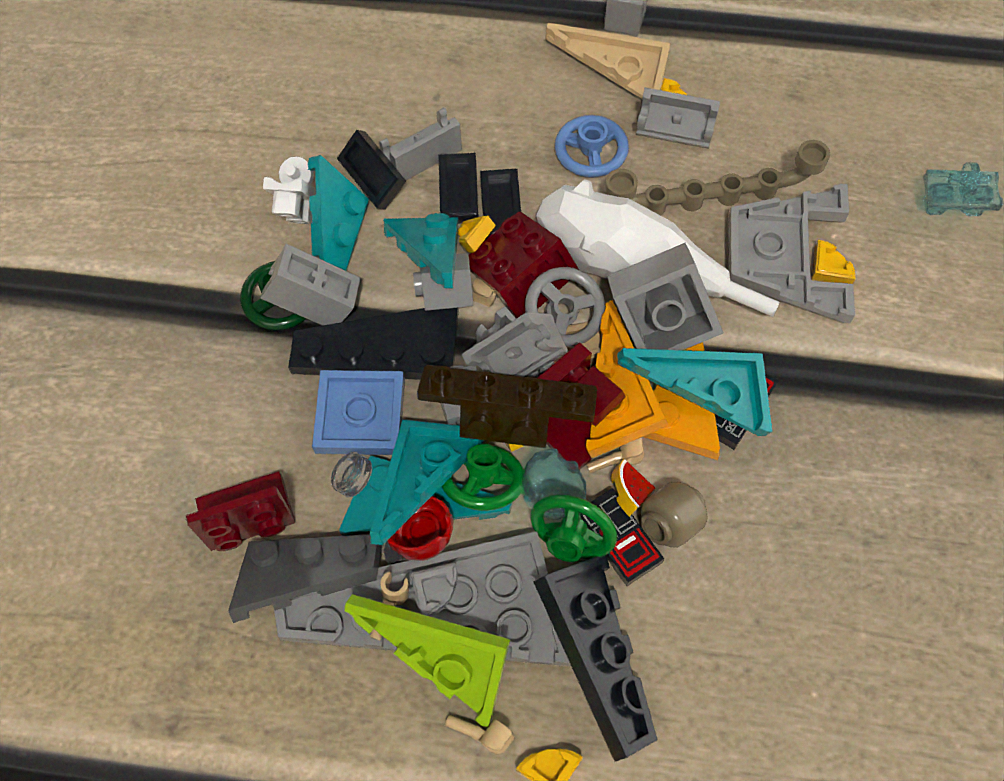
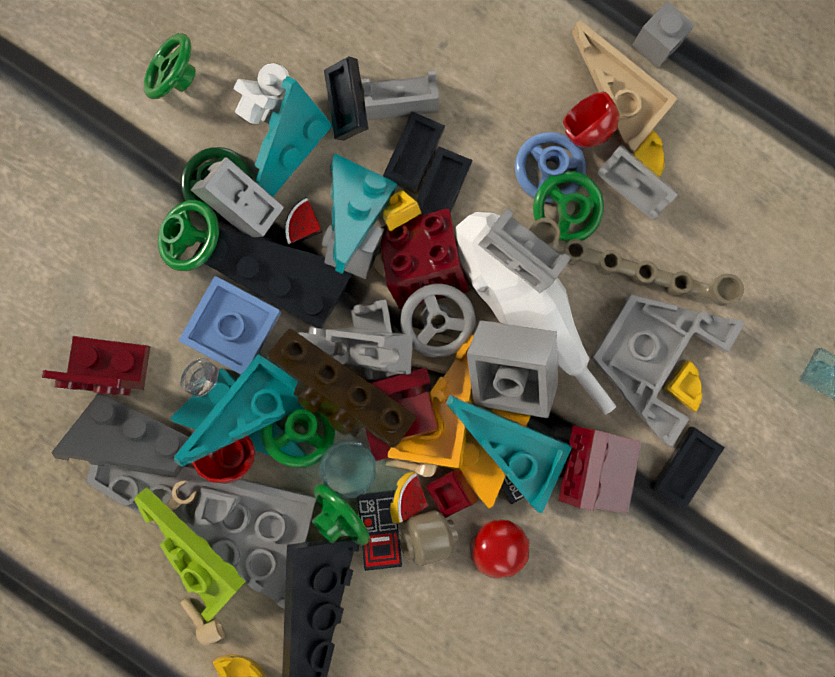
camera: 20 degrees right, 20 degrees up
none -> green piece [143,33,196,100]
none -> green piece [158,200,219,271]
none -> red tile [285,197,322,247]
none -> dark red tile [426,469,478,518]
none -> red hair [470,519,529,579]
none -> light grey hinge [478,208,570,293]
none -> green piece [533,171,604,242]
none -> bracket [558,426,641,514]
none -> red hair [563,91,620,148]
none -> black tile [650,427,725,510]

